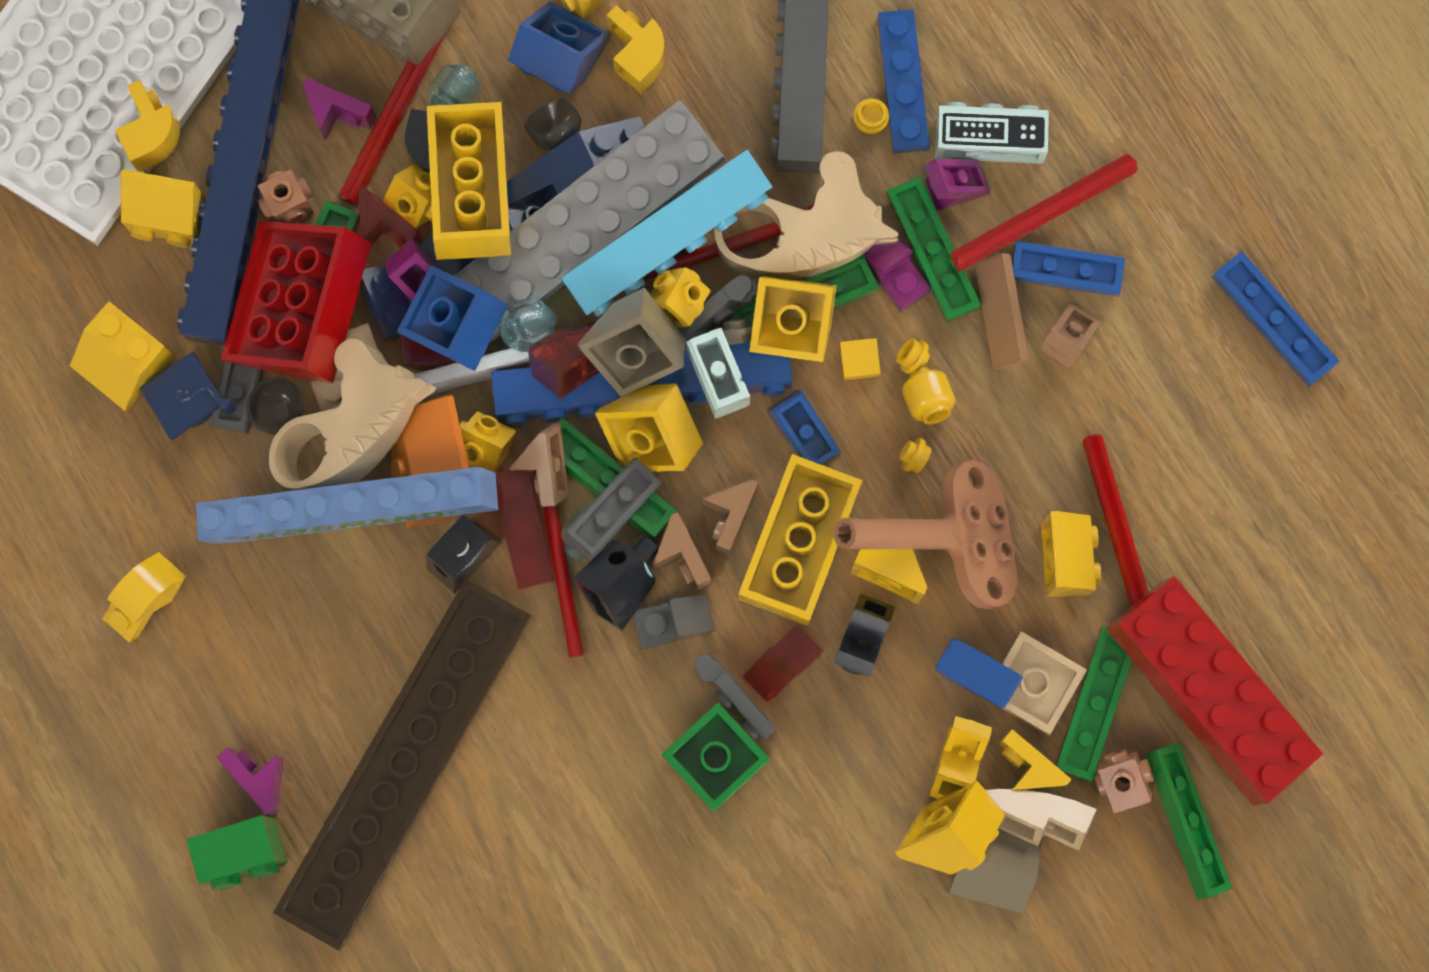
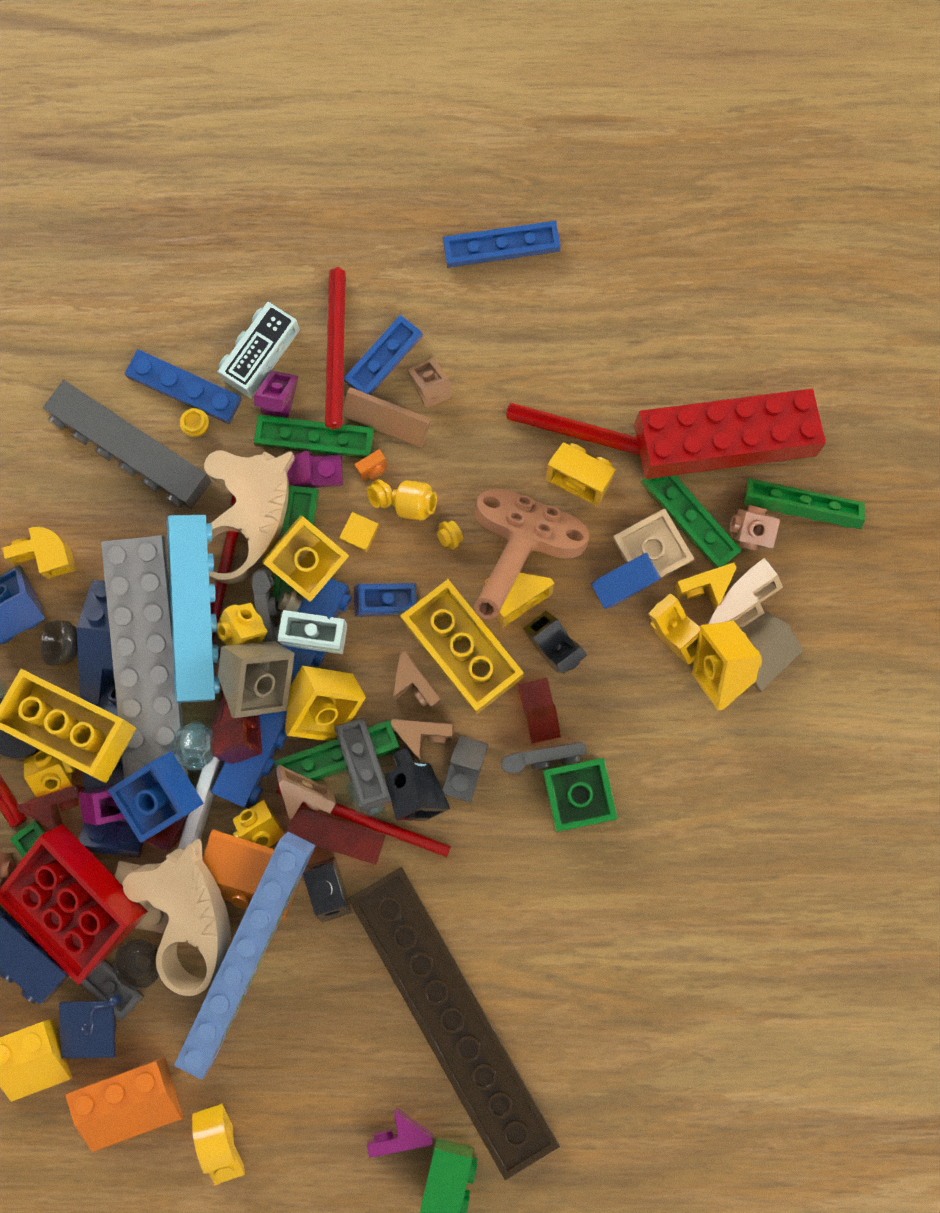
camera: 55 degrees left, 0 degrees up
none -> orange slope [65,1057,183,1152]
none -> orange plate [354,449,388,482]

